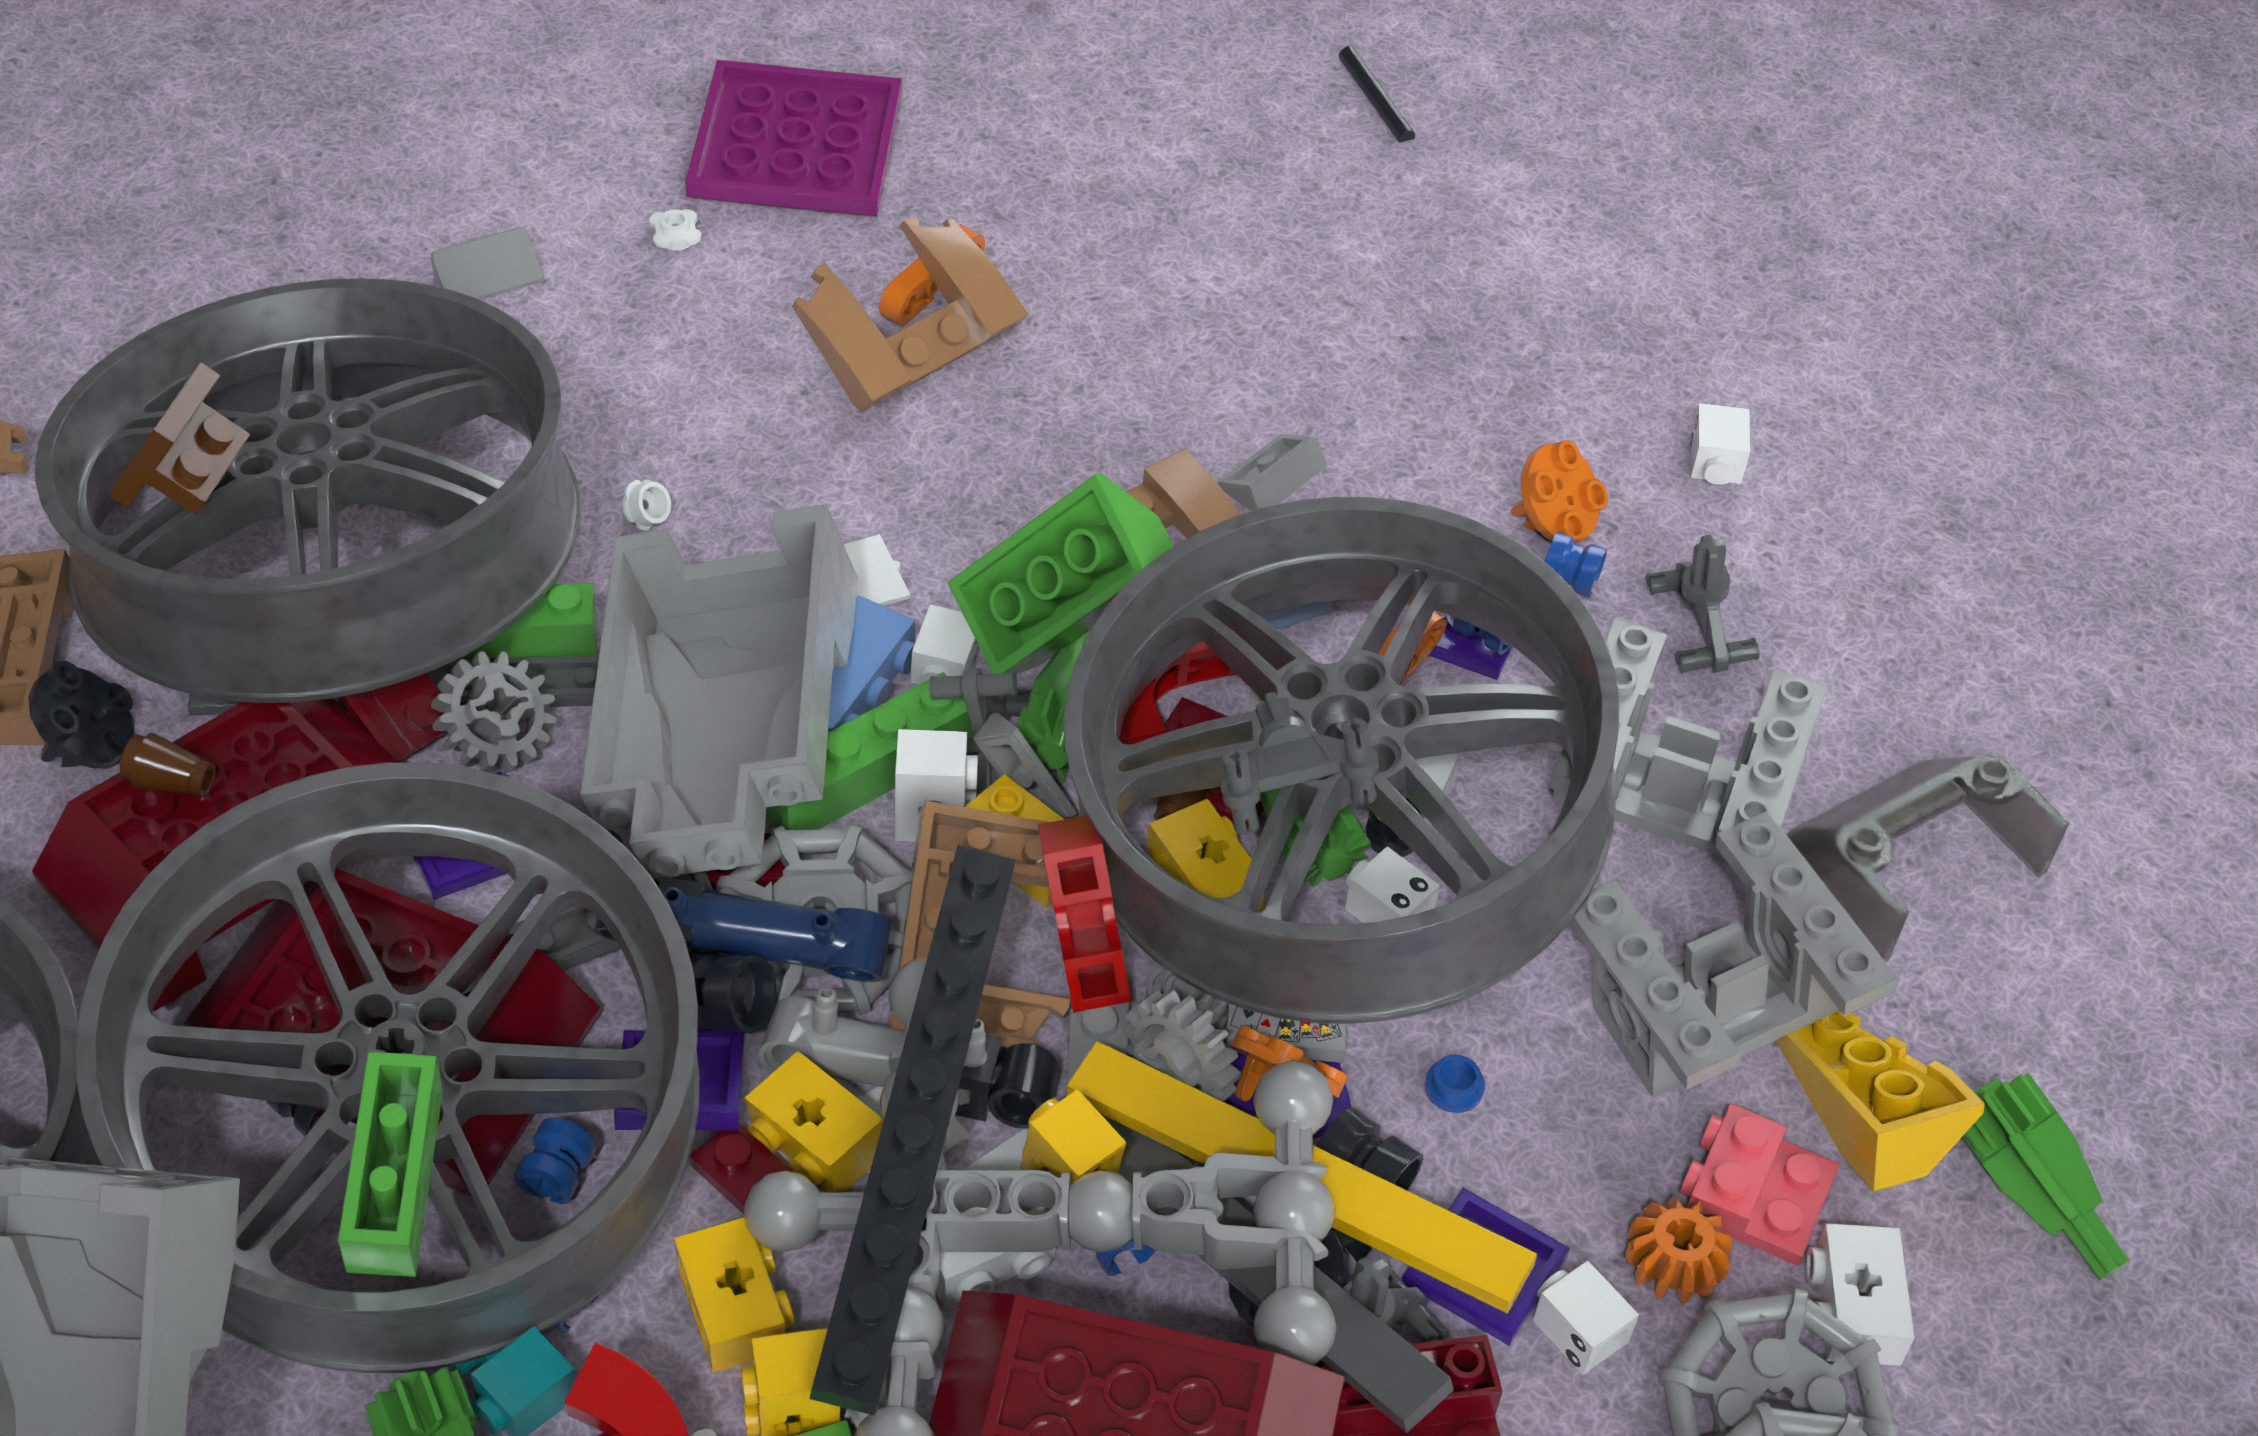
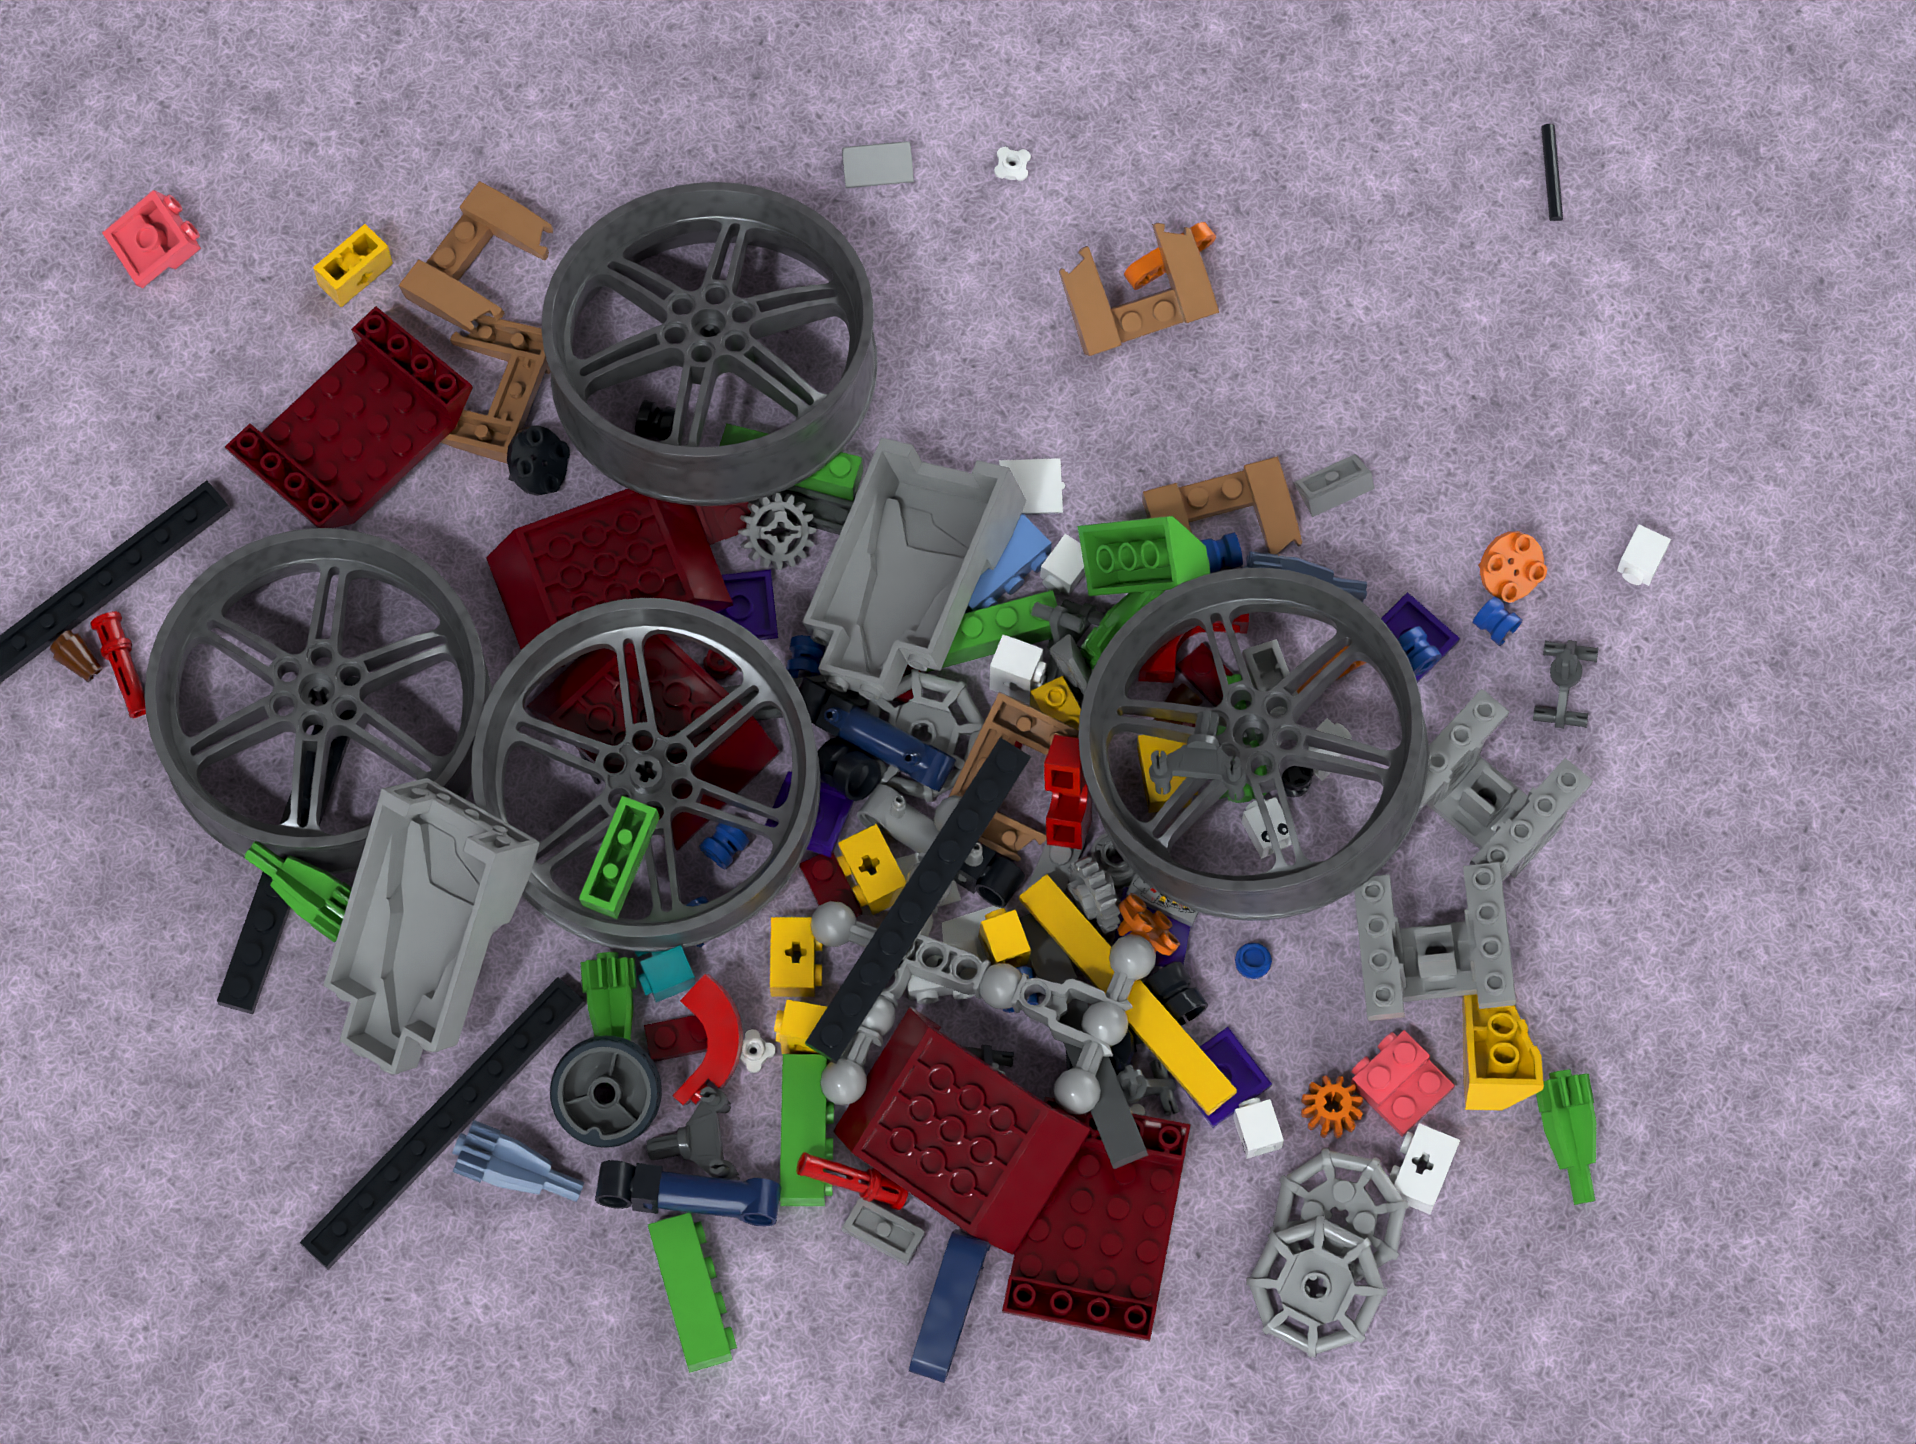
camera: 25 degrees right, 20 degrees up
bracket [108,362,250,515] -> none
reddish brown cone [120,733,216,797] -> none
white plate [622,480,671,531] -> none
magenta plate [685,60,902,217] -> none
clear smoke windscreen [1787,755,2070,963] -> none
none -> dark red plate [703,649,737,679]

